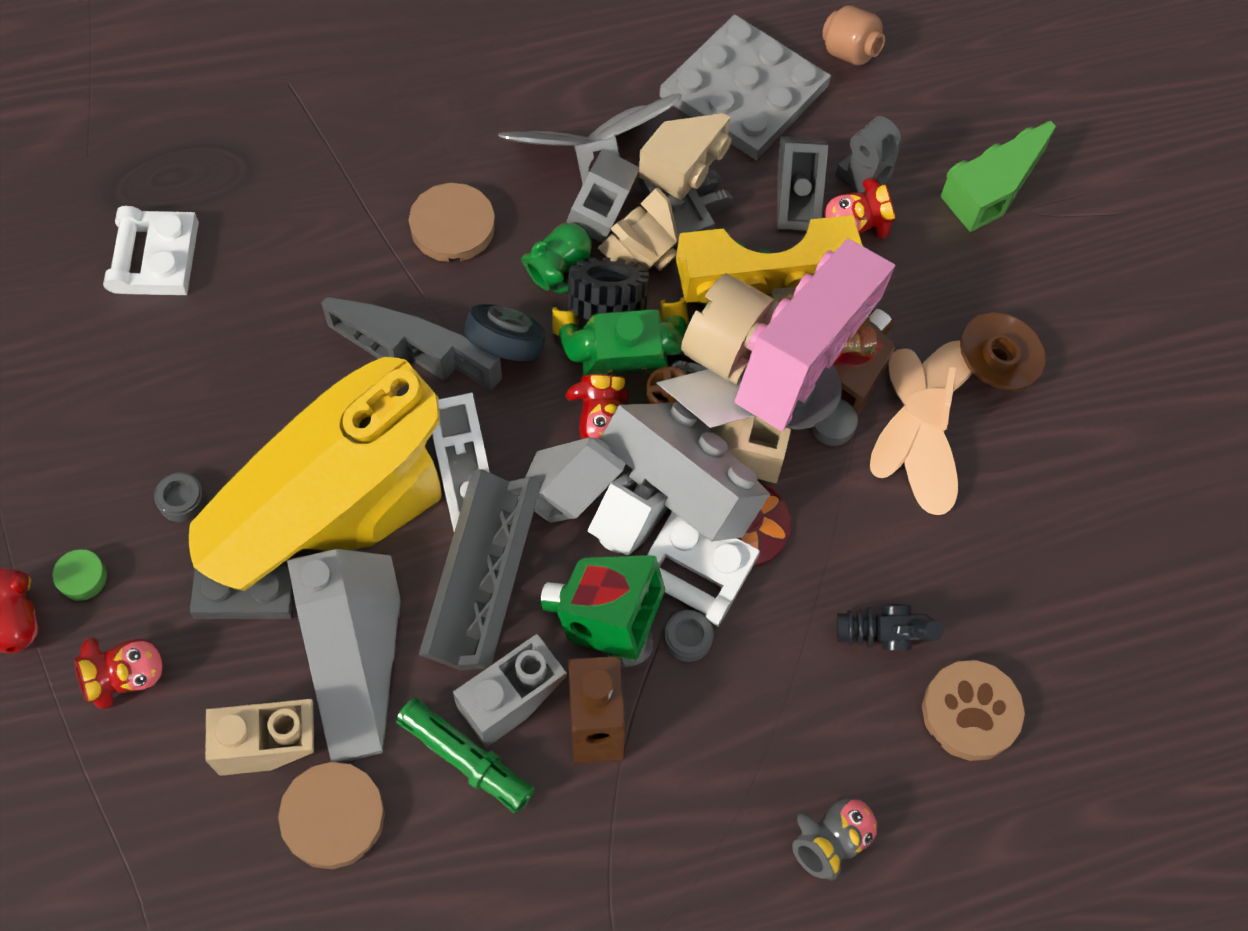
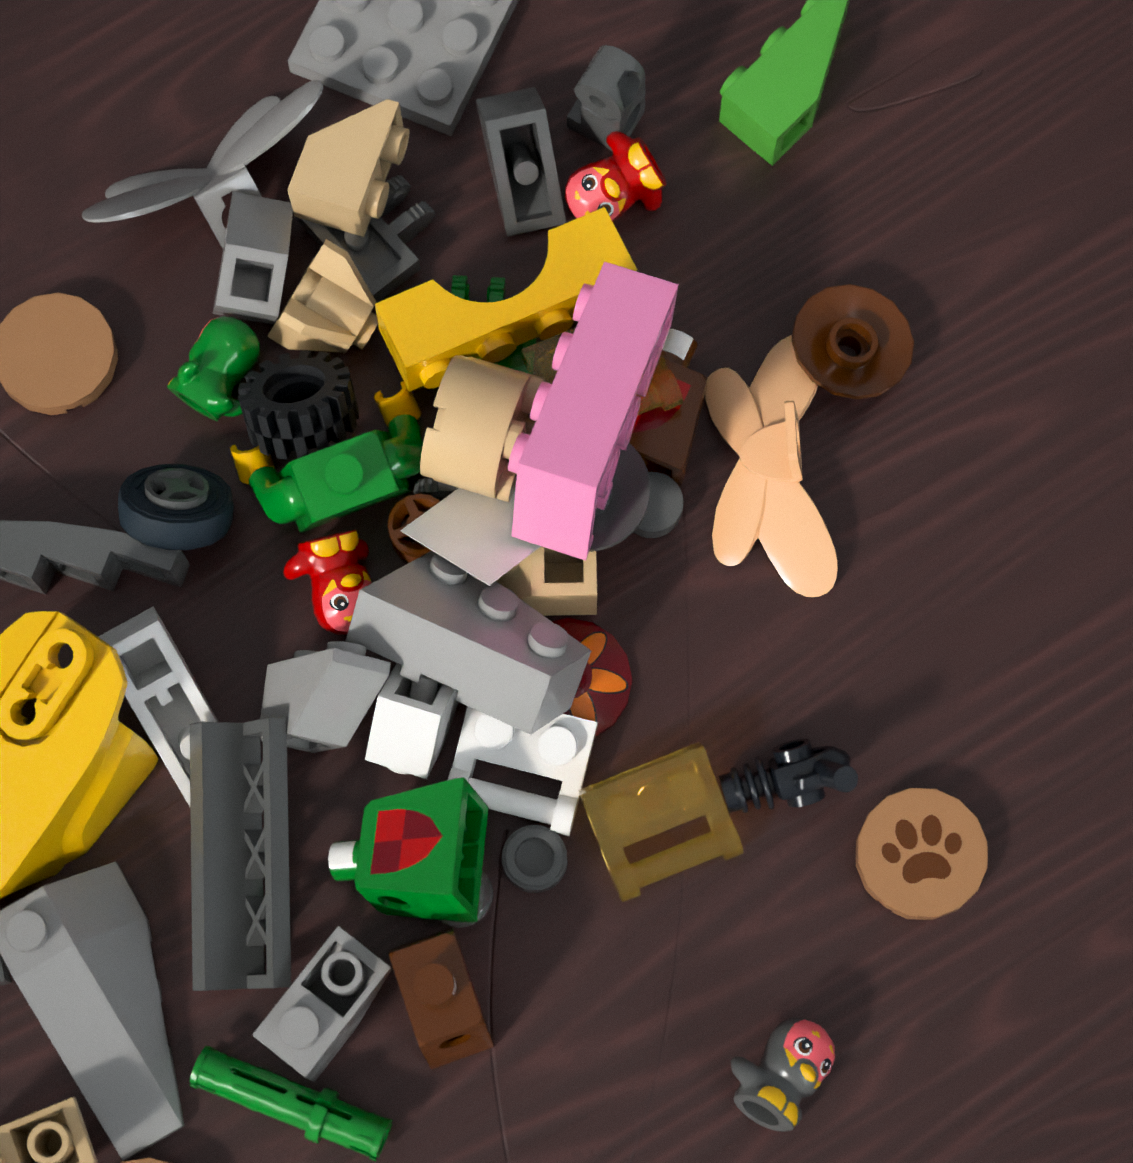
camera: 10 degrees left, 10 degrees up
none -> clear yellow plate [578,742,744,902]

